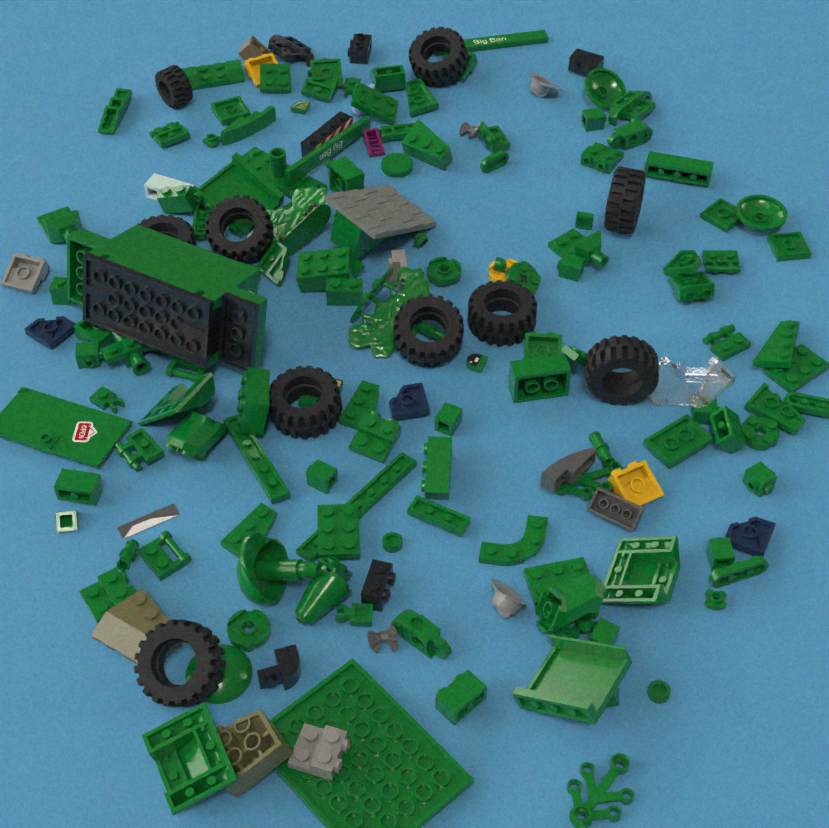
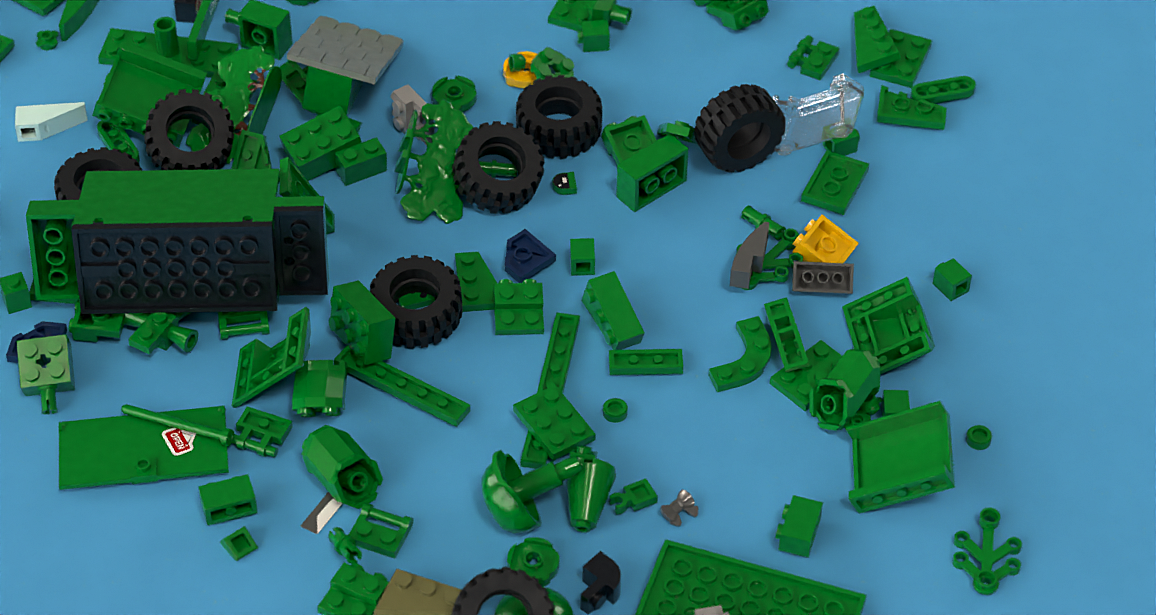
camera: 30 degrees left, 0 degrees up
green brick [75,341,104,369] -> none
green plate [89,386,125,414] -> none
green brick [157,185,198,214] -> none
green wing [220,502,277,558] -> none
green brick [306,459,338,494] -> none
black brick [361,559,396,612] -> none
green piece [391,609,452,659] -> none
green plate [412,231,429,248] -> none
light grey piece [491,579,528,618] -> none
green plate [705,589,727,611] -> none
green brick [709,405,747,454] -> none
green plate [709,555,769,588] -> none
dark blue plate [725,517,776,556] -> none
green plate [741,415,780,451] -> none
green brick [743,461,777,497] -> none
none -> green brick [17,334,75,414]
none -> green bar [121,404,234,446]
none -> green wing [279,157,335,234]
none -> green brick [302,425,383,509]
none -> green slope [764,297,809,372]

